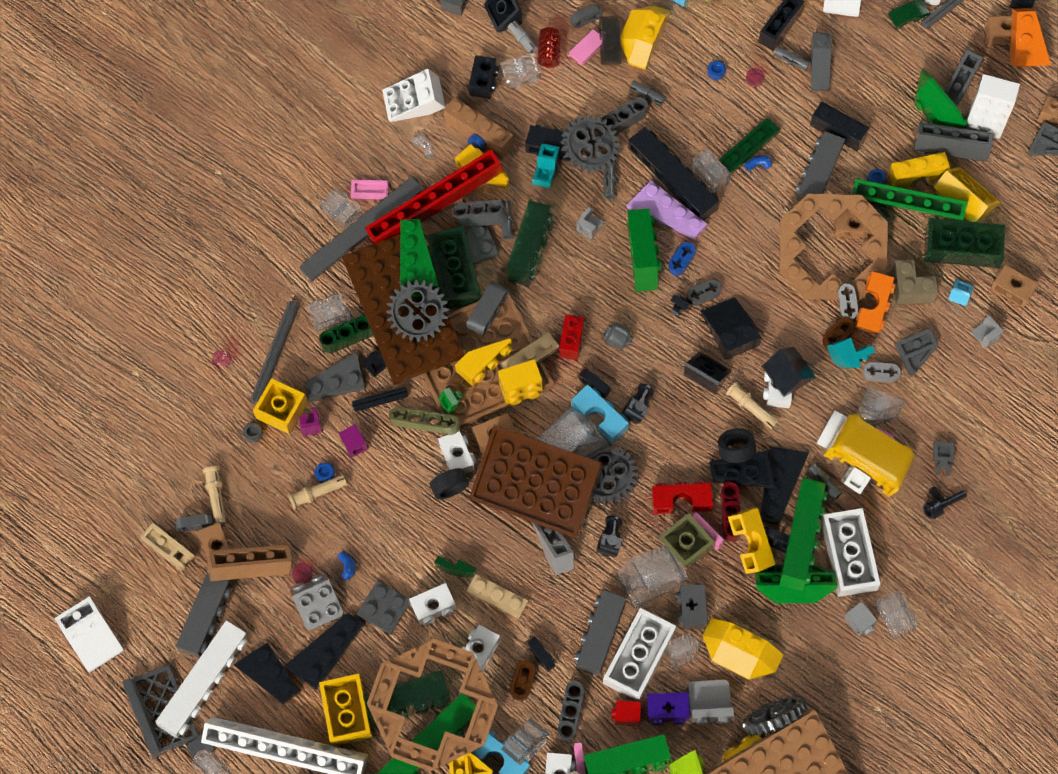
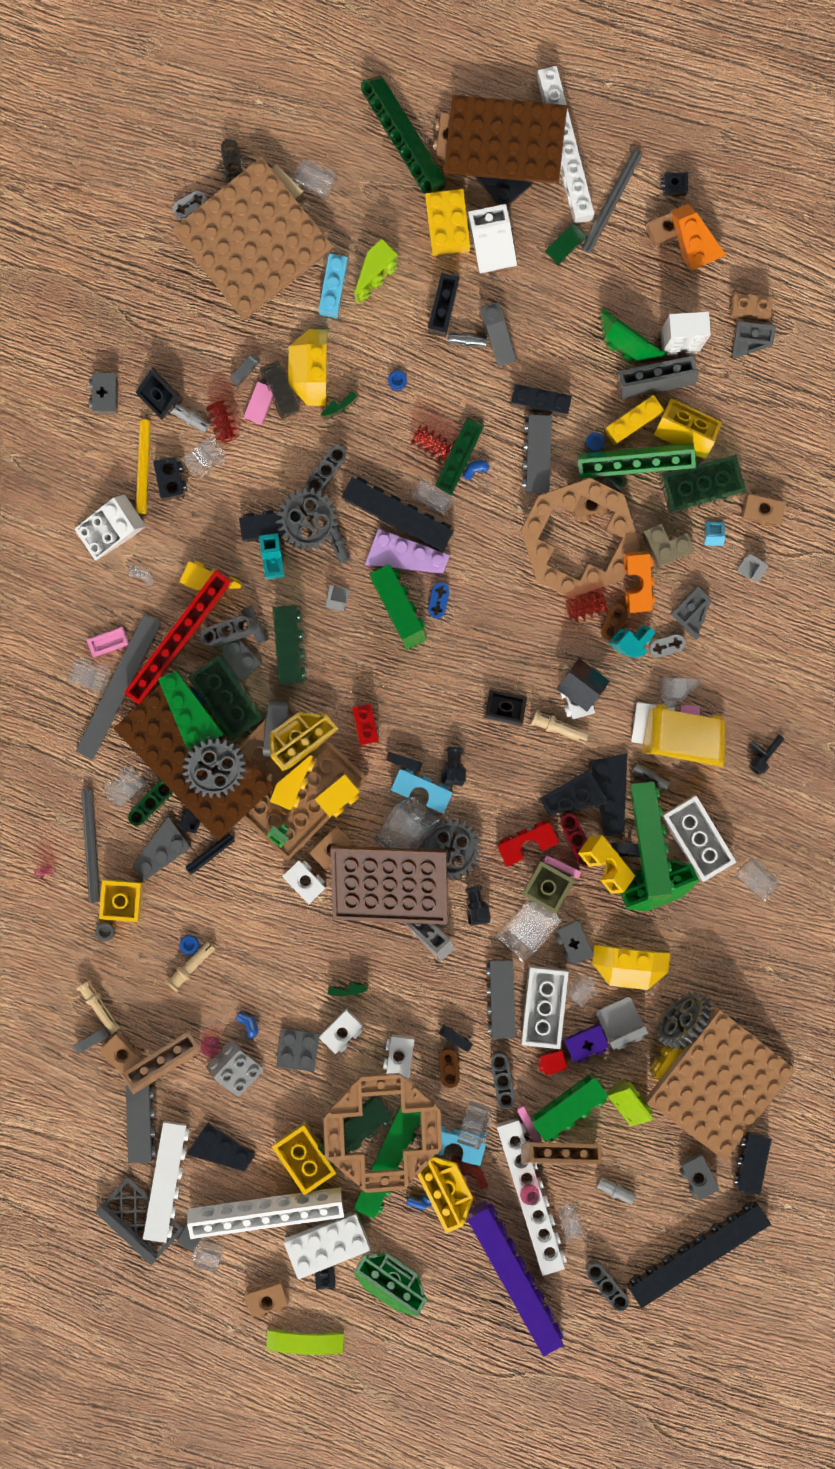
camera: 30 degrees left, 20 degrees up
white slope [55,596,124,673] -> none
tan plate [140,523,195,572] -> none
black wing [284,613,365,690] -> none
magenta panel [299,407,322,436] -> none
magenta panel [339,424,368,458] -> none
olive beam [389,407,461,435] -> none
black tyre [430,468,469,500] -> none
medium nougat brick [444,97,514,158] -> none
tan plate [466,574,529,620] -> none
blue tile [468,134,486,151] -> none
tan plate [501,332,559,369] -> none
dark grey head [603,322,633,350] -> none
dark grey pin [629,80,666,107] -> none
black tile [670,295,692,317] -> none
dark grey beam [687,280,721,306] -> none
black slope [701,297,761,360] -> none
black tyre [718,428,756,463] -> none
clear pink tile [746,68,764,87] -> none
light grey beam [837,284,858,319] -> none
white brick [841,465,871,494] -> none
light grey brick [844,602,877,637] -> none
dark grey plate [933,441,954,476] -> none
dark grey slope [944,50,984,107] -> none
none -> yellow axle [136,419,151,514]
none -> yellow wedge [269,712,338,771]
none -> dark green slope [321,391,358,420]
none -> clear red piece [411,425,455,461]
none -> clear red piece [565,591,608,623]

